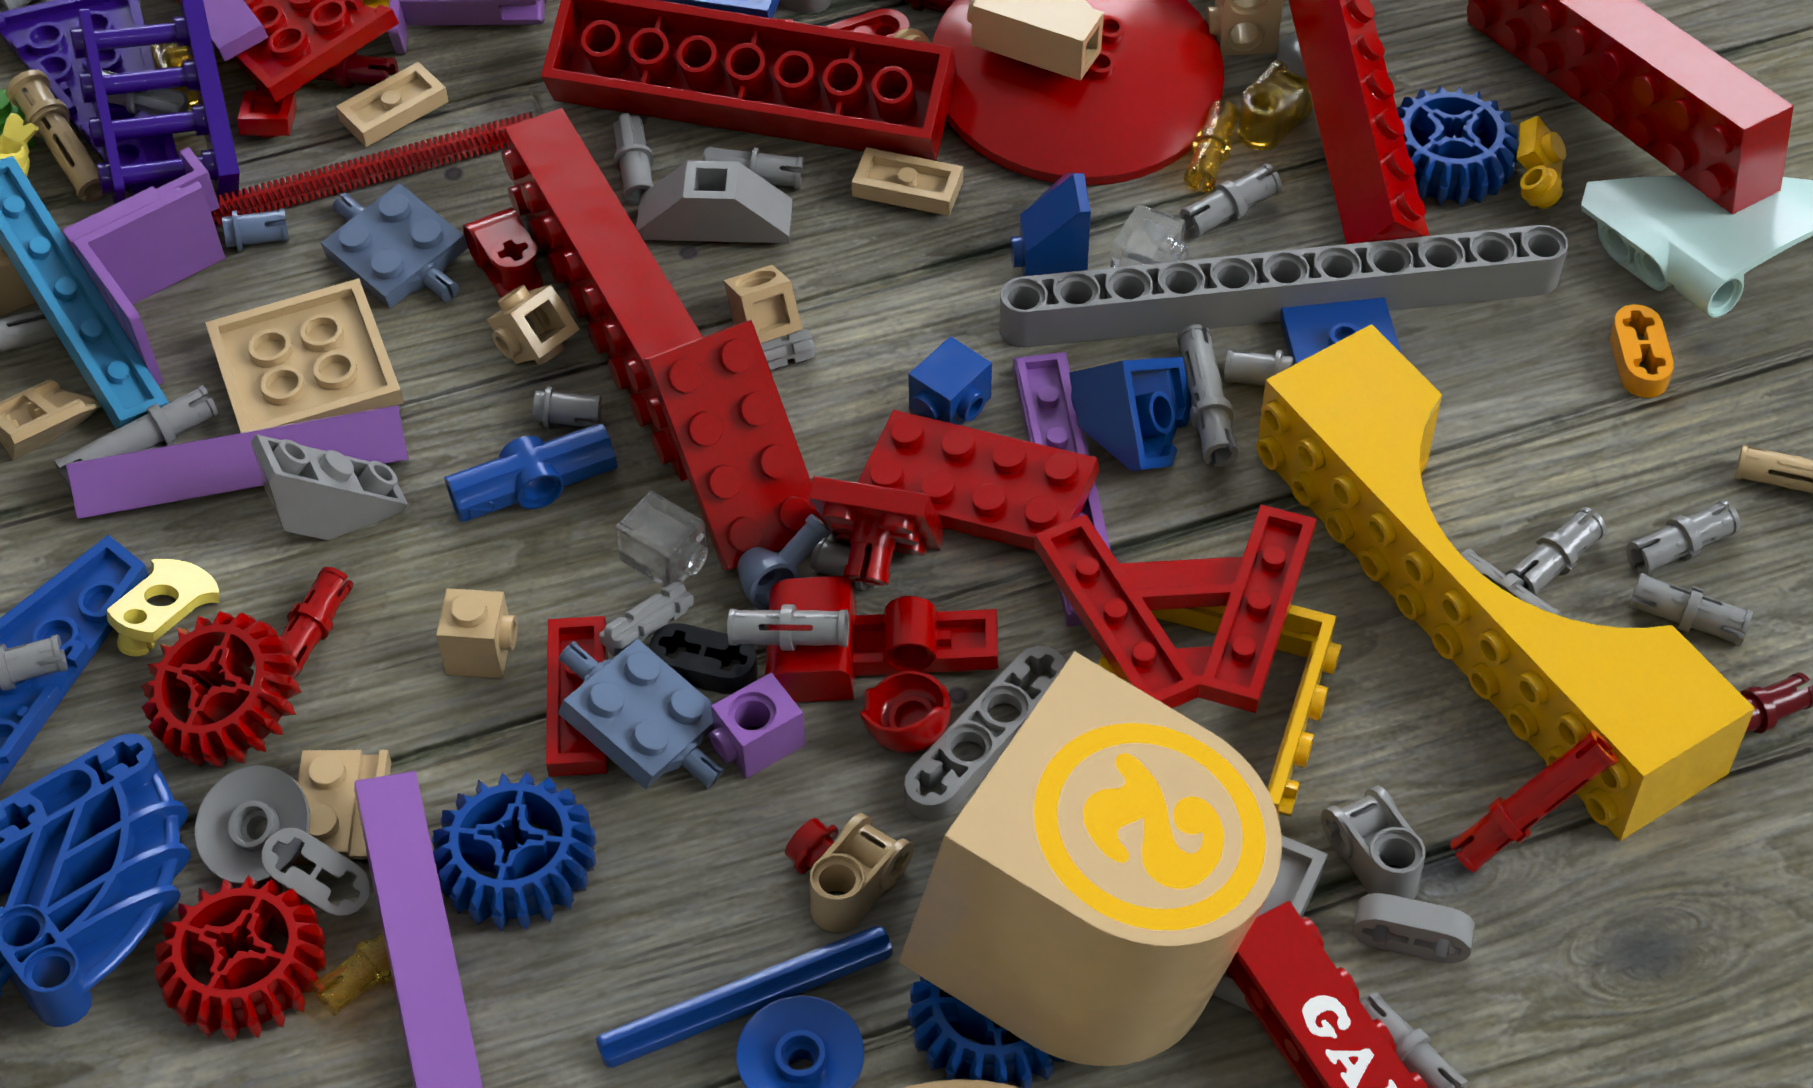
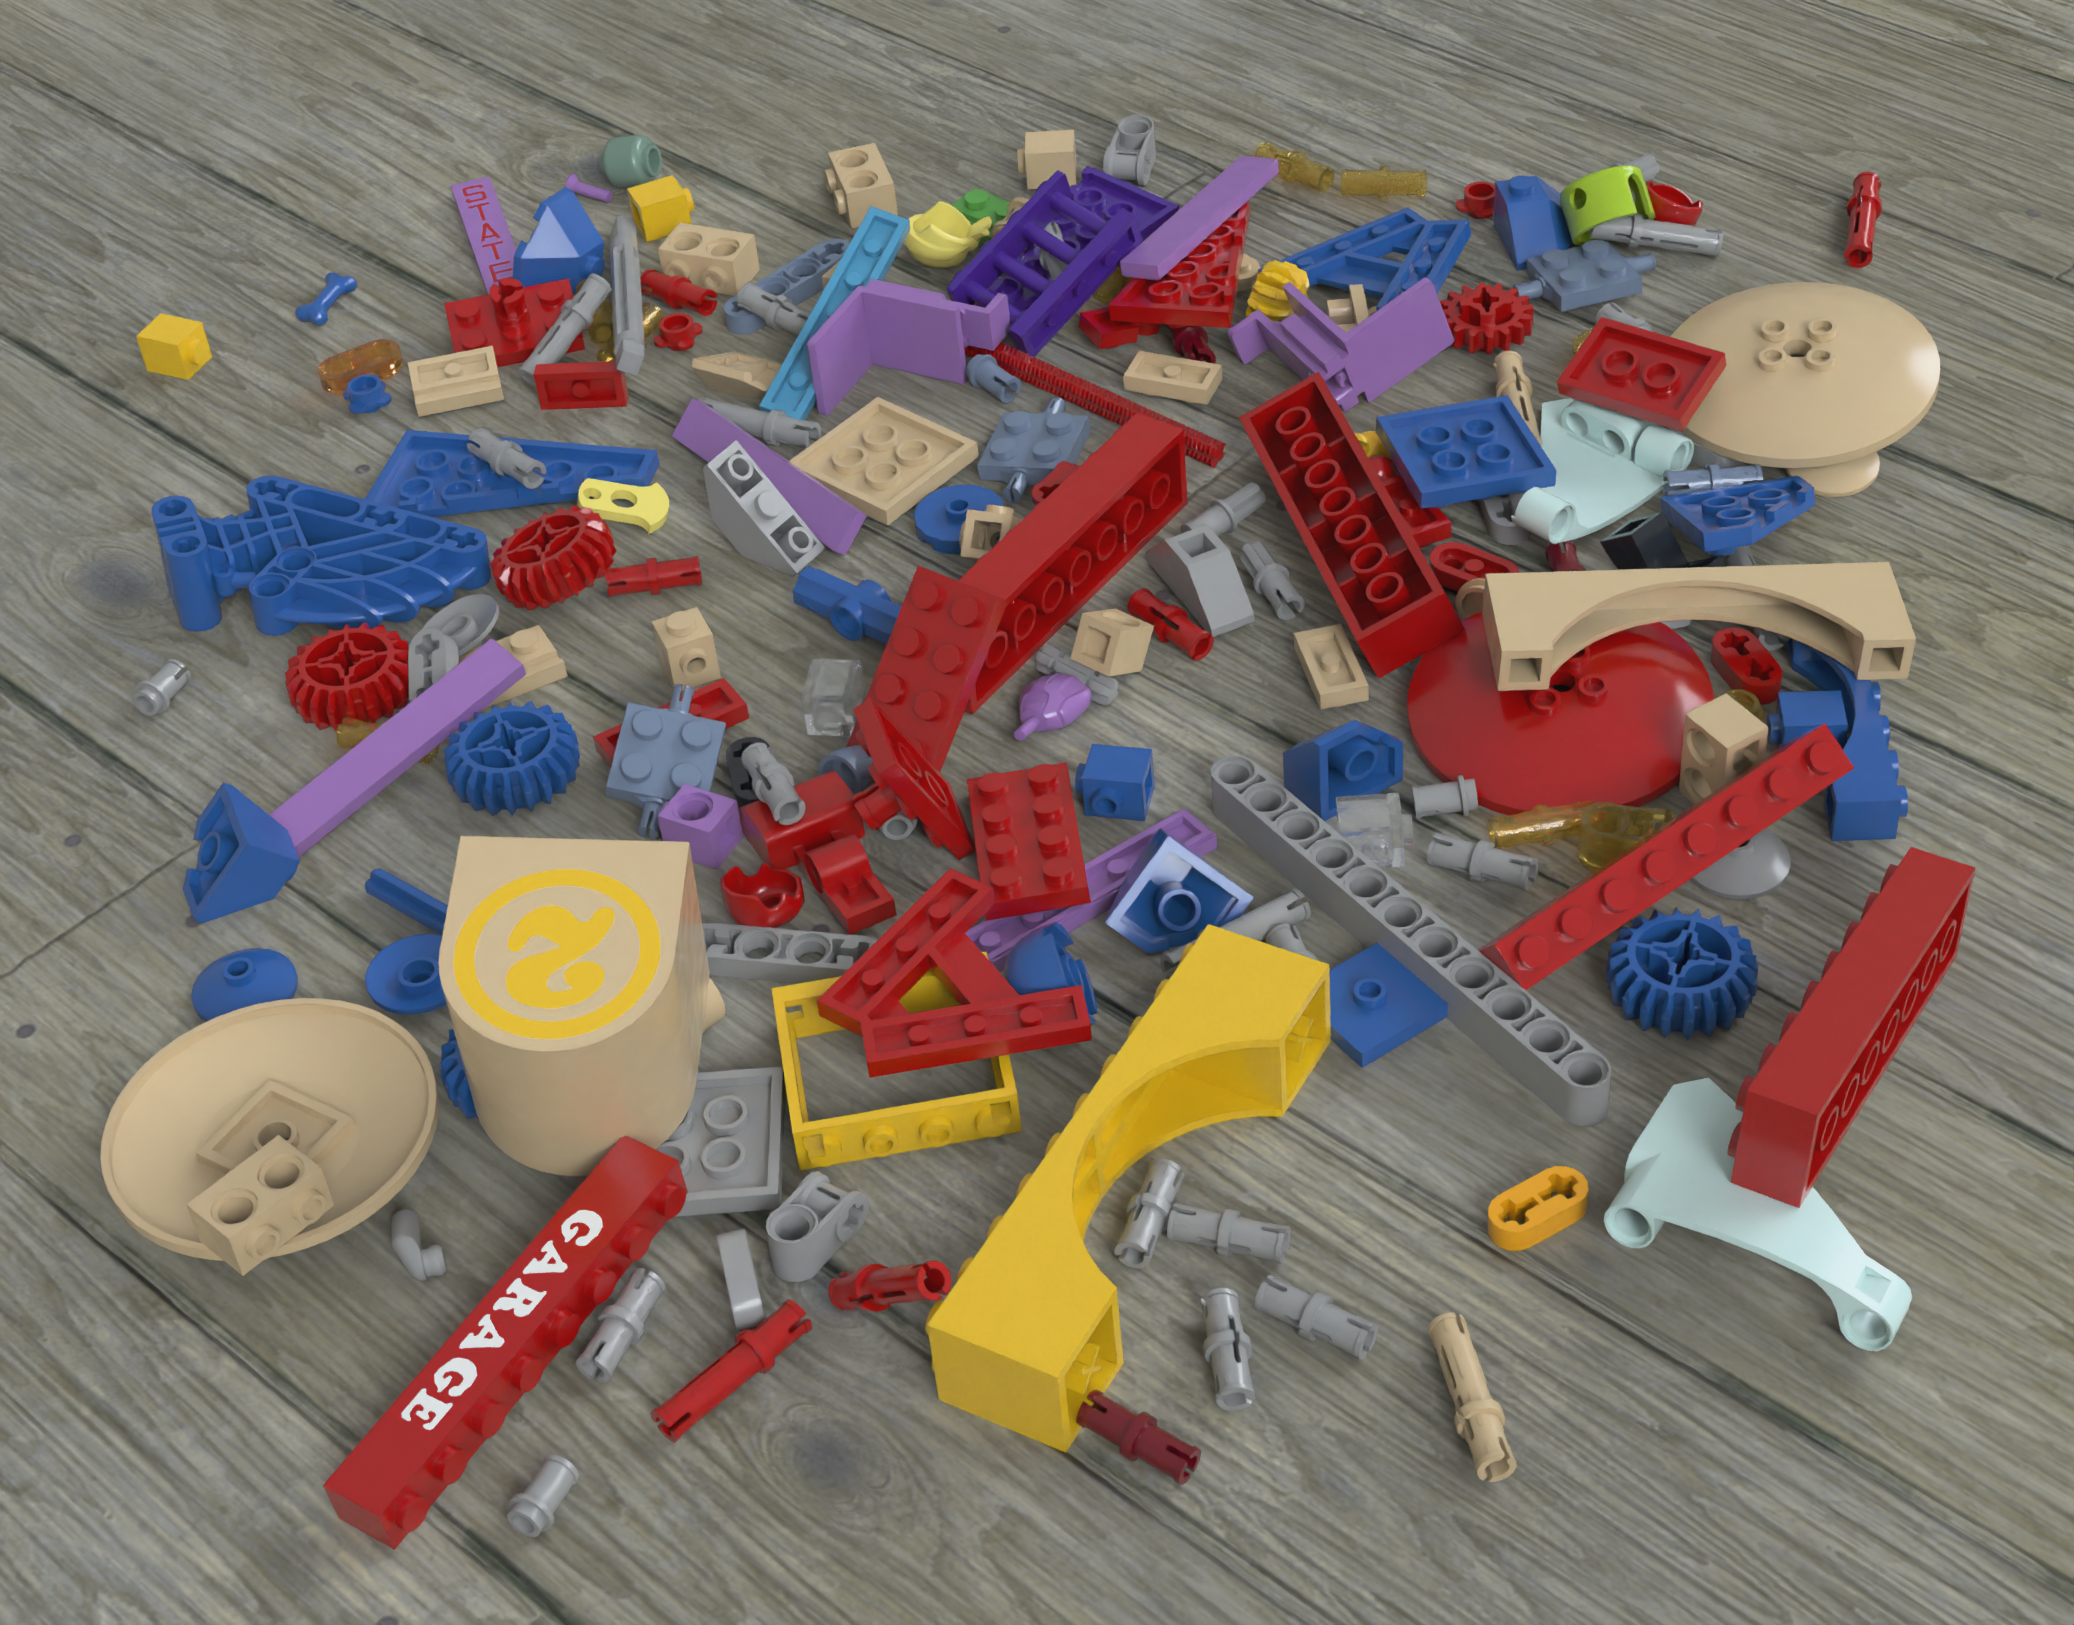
camera: 65 degrees right, 10 degrees down
light grey axle [599,582,694,656] -> none
yellow plate [1516,116,1566,209] -> none
none -> red pin [651,1299,812,1442]
none -> blue plate [914,484,1005,554]
none -> blue cylinder [1004,922,1098,1026]
none -> medium lavender piece [1014,673,1091,741]
none -> red pin [1127,588,1214,661]
none -> light grey pin [1412,775,1478,819]

